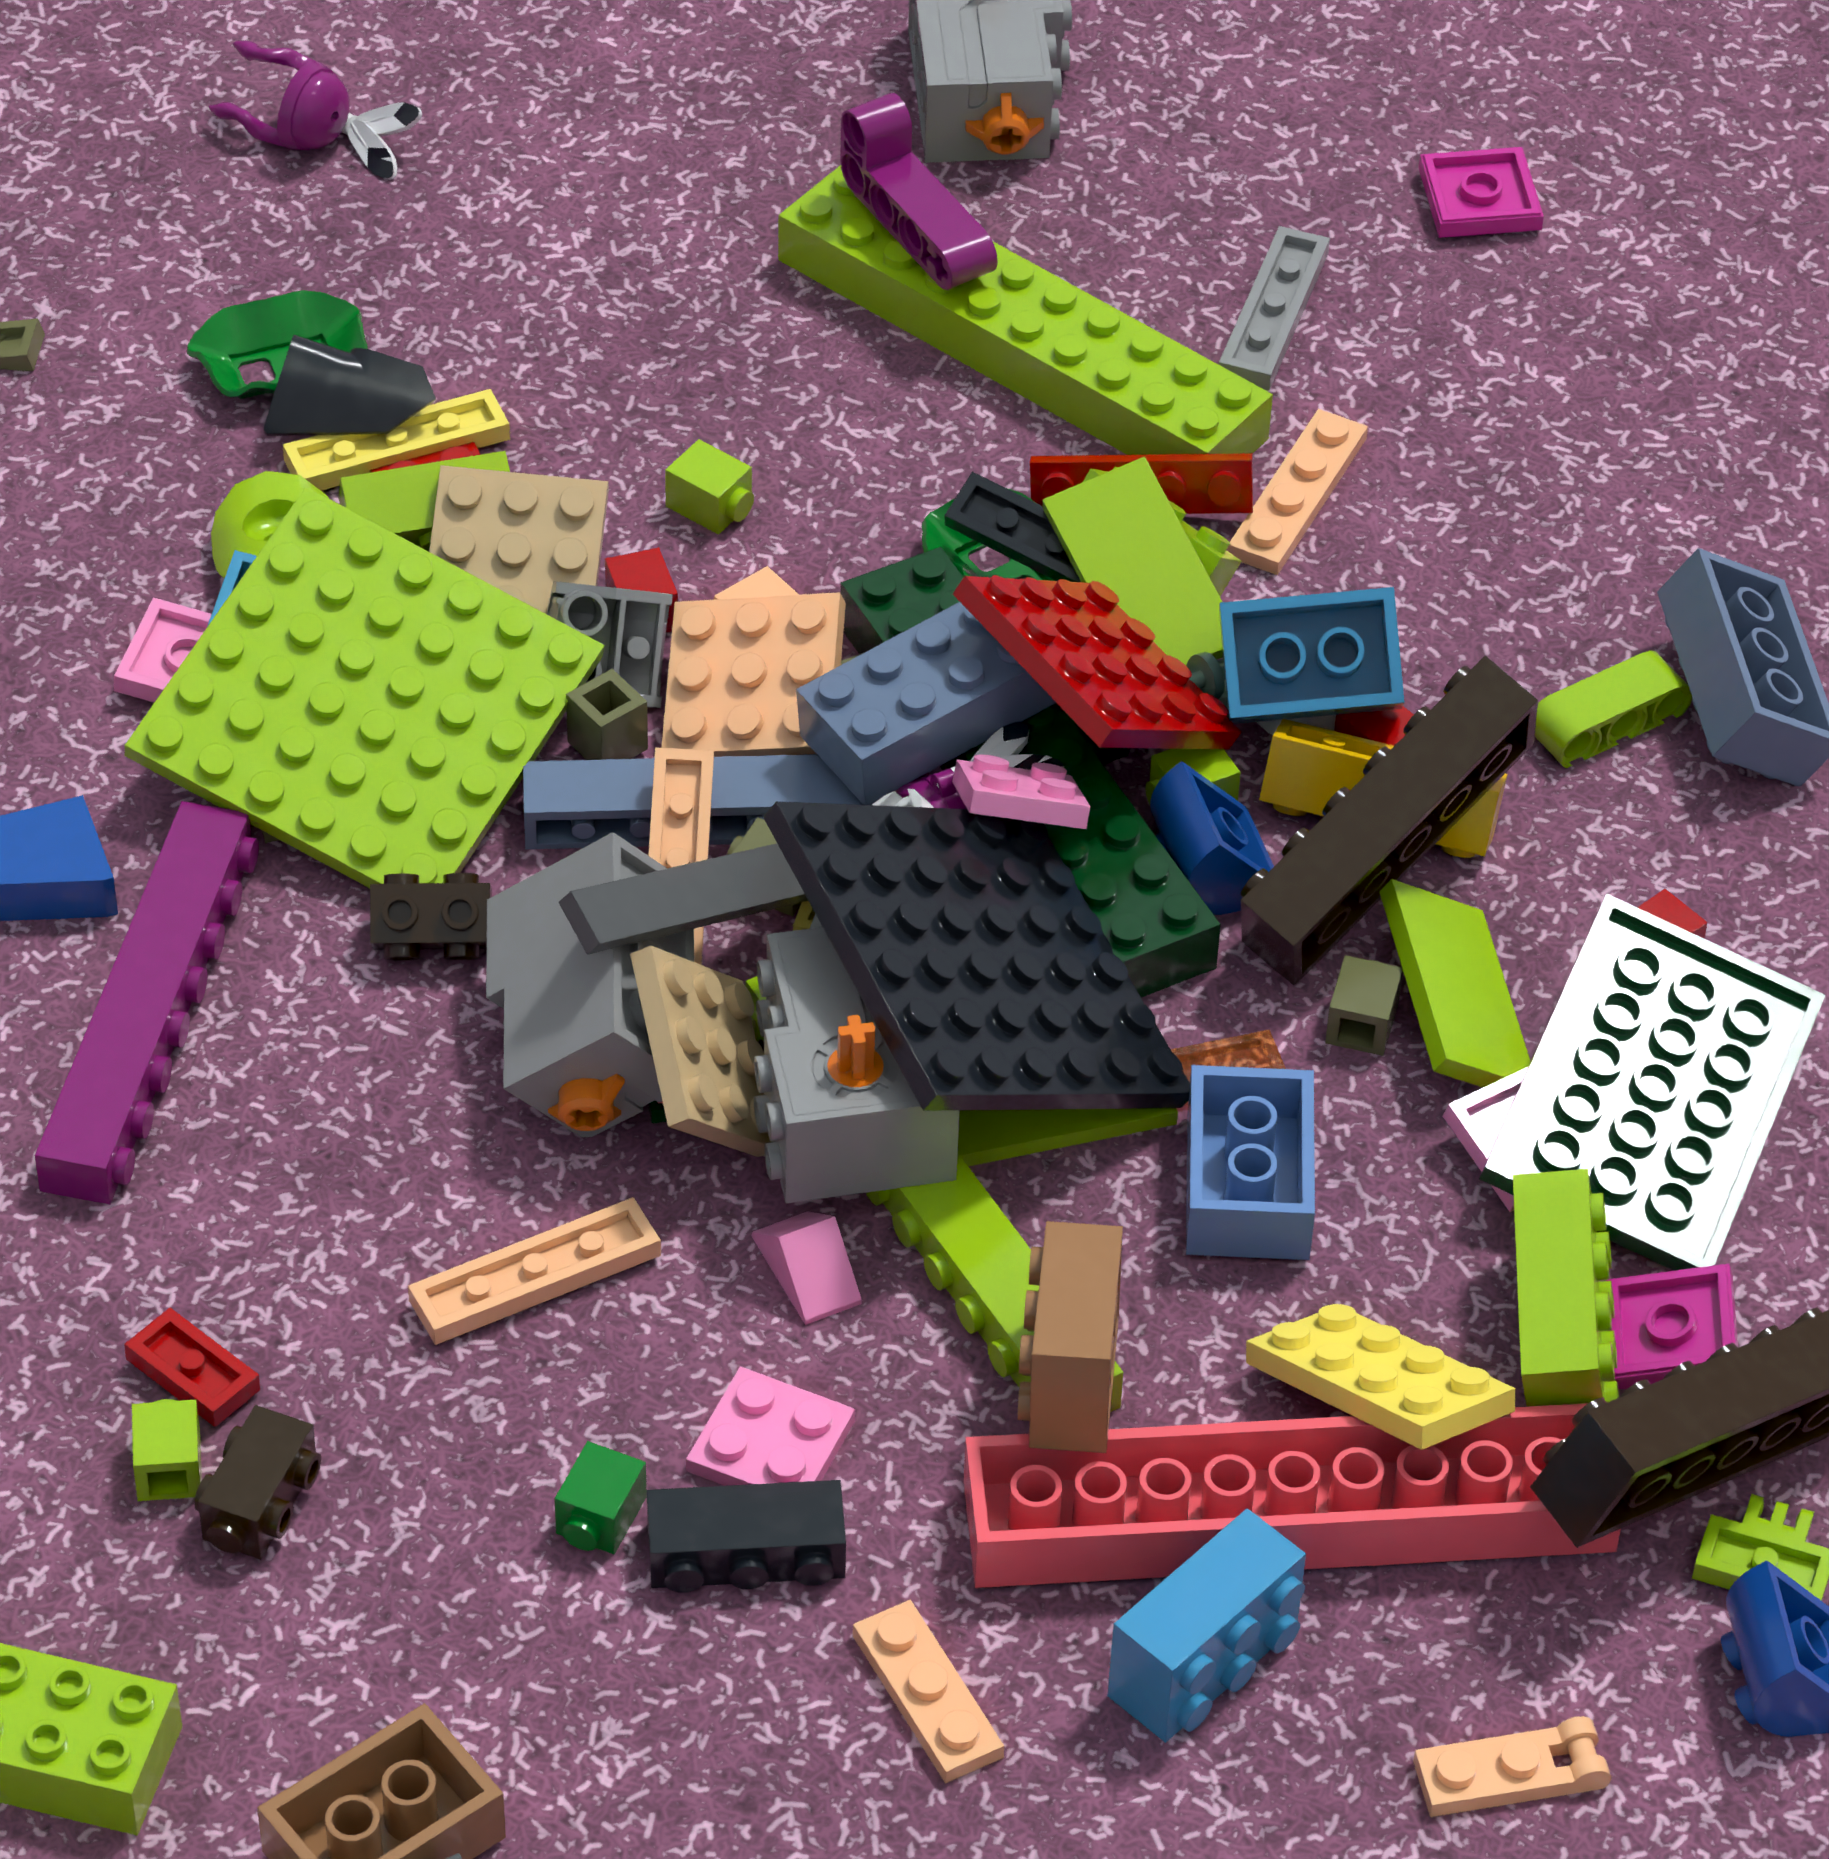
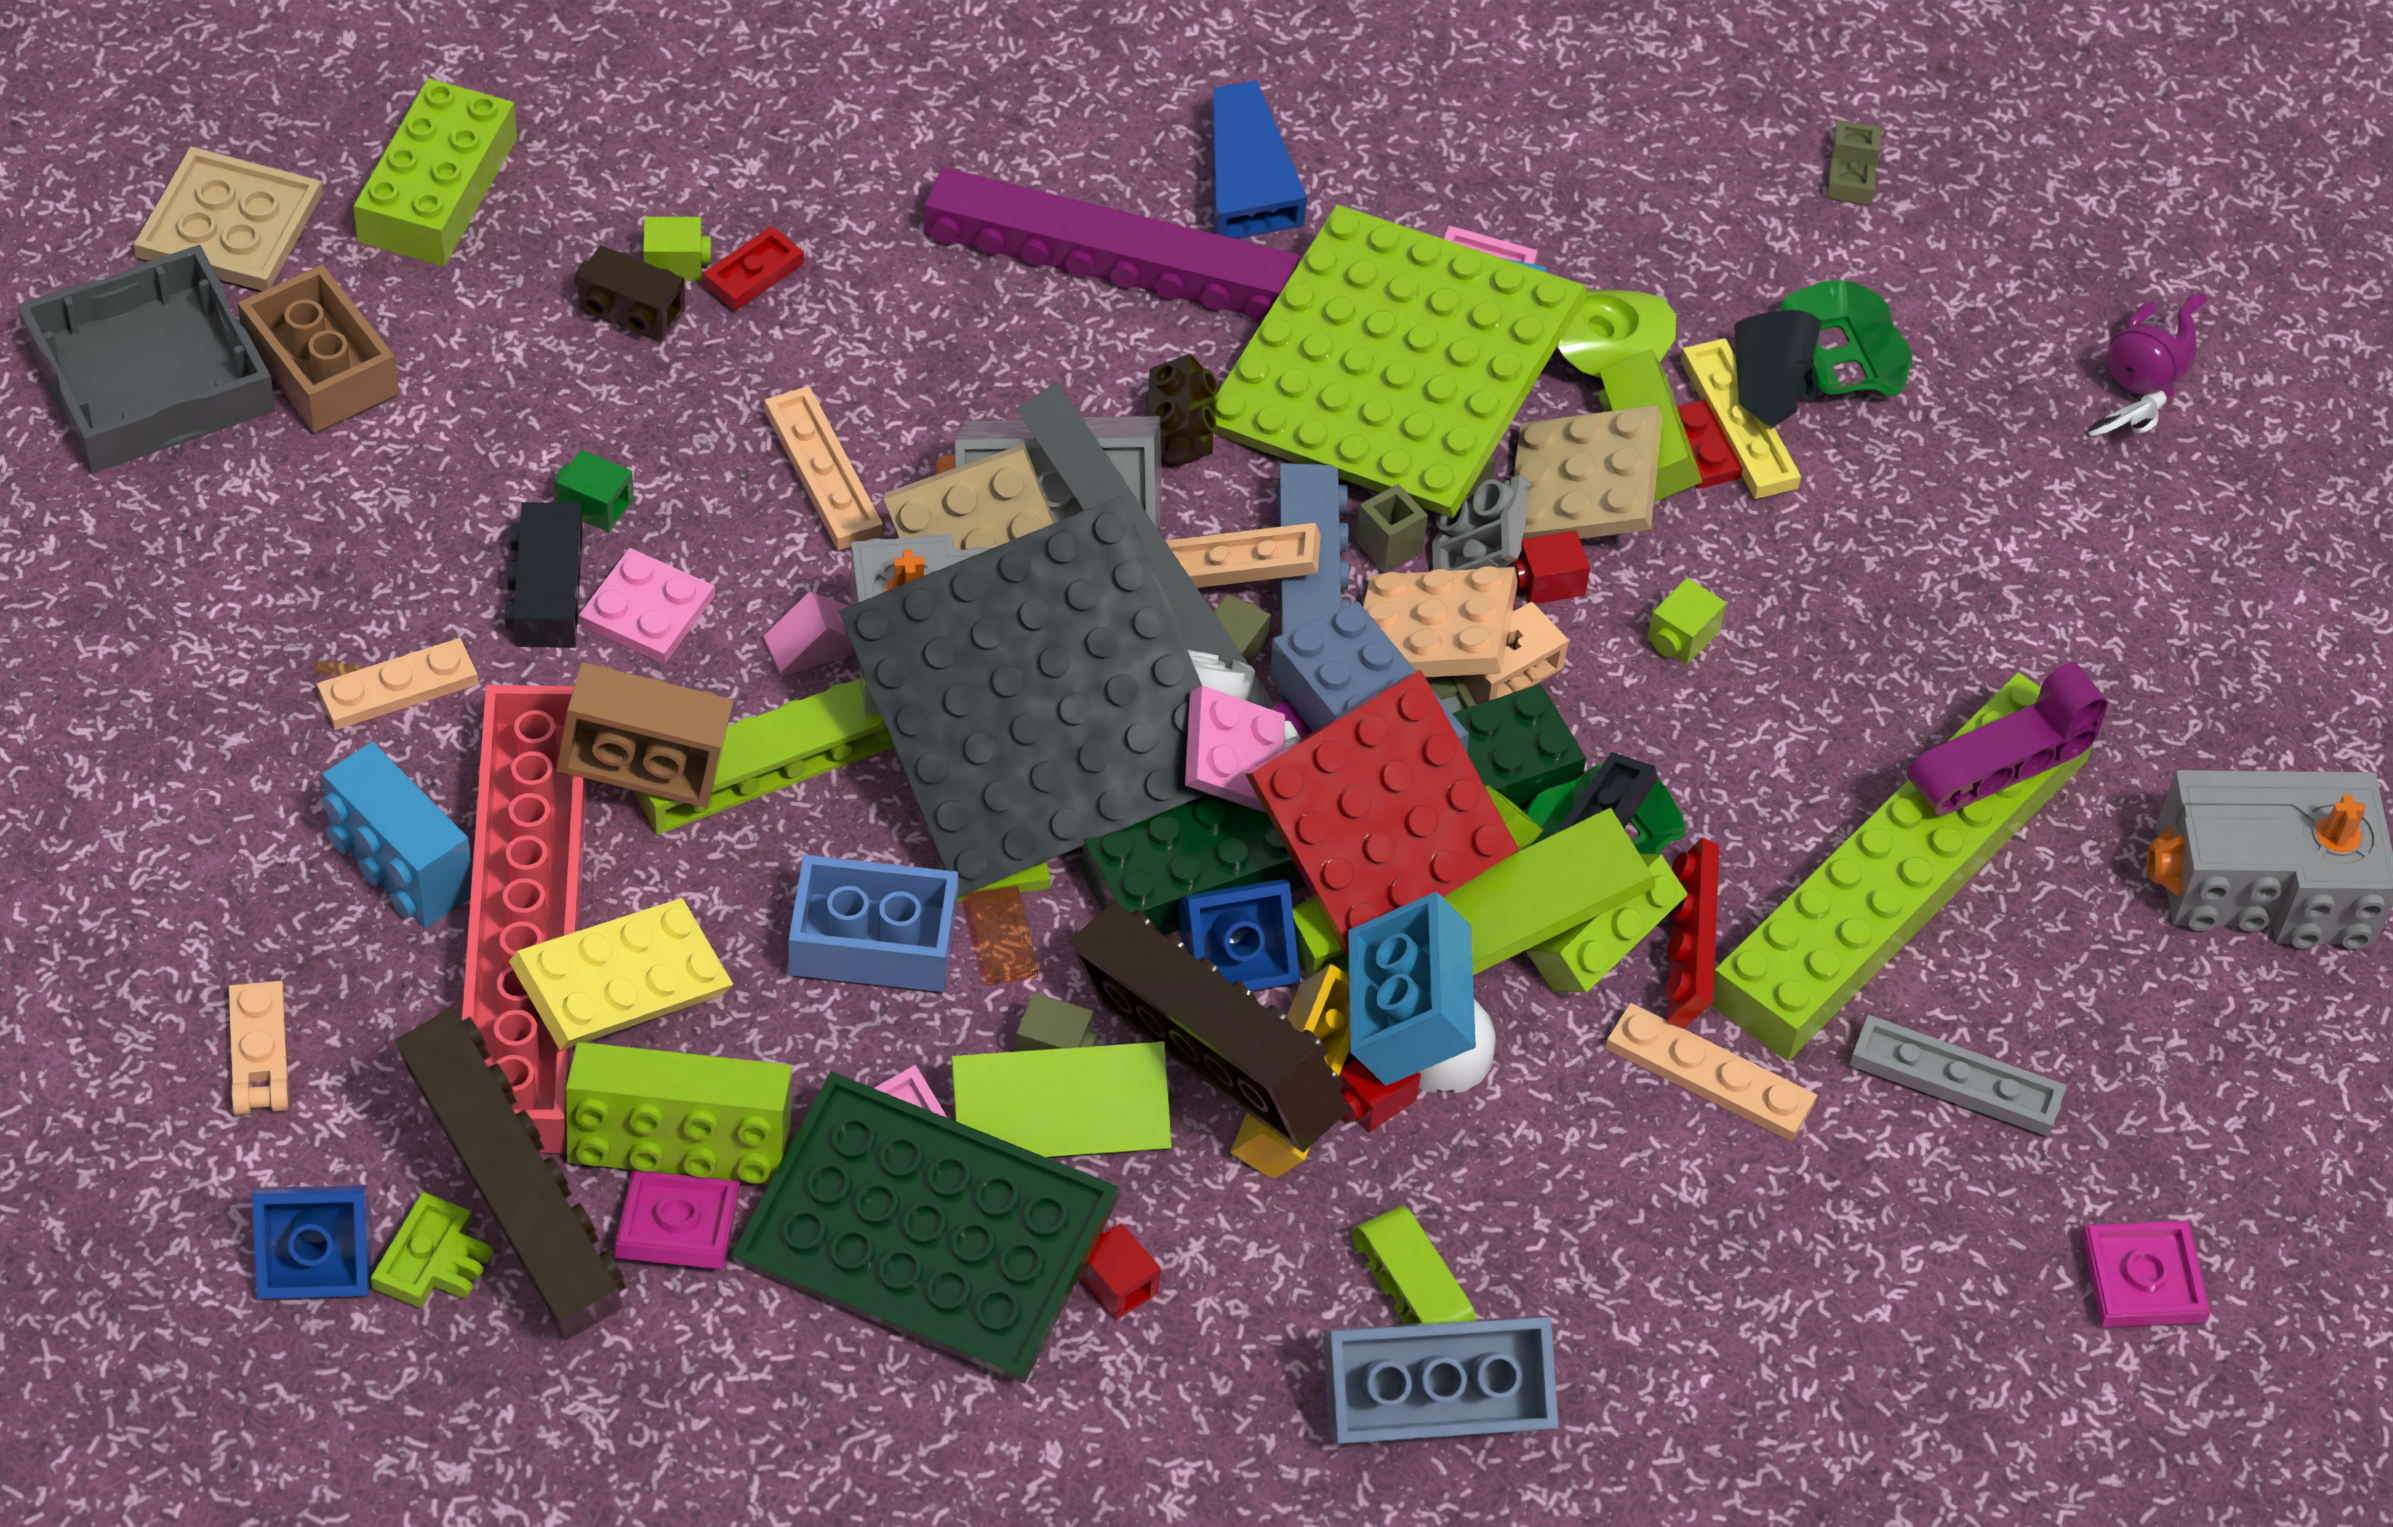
camera: 90 degrees right, 5 degrees up
none -> clear yellow piece [315,661,363,676]

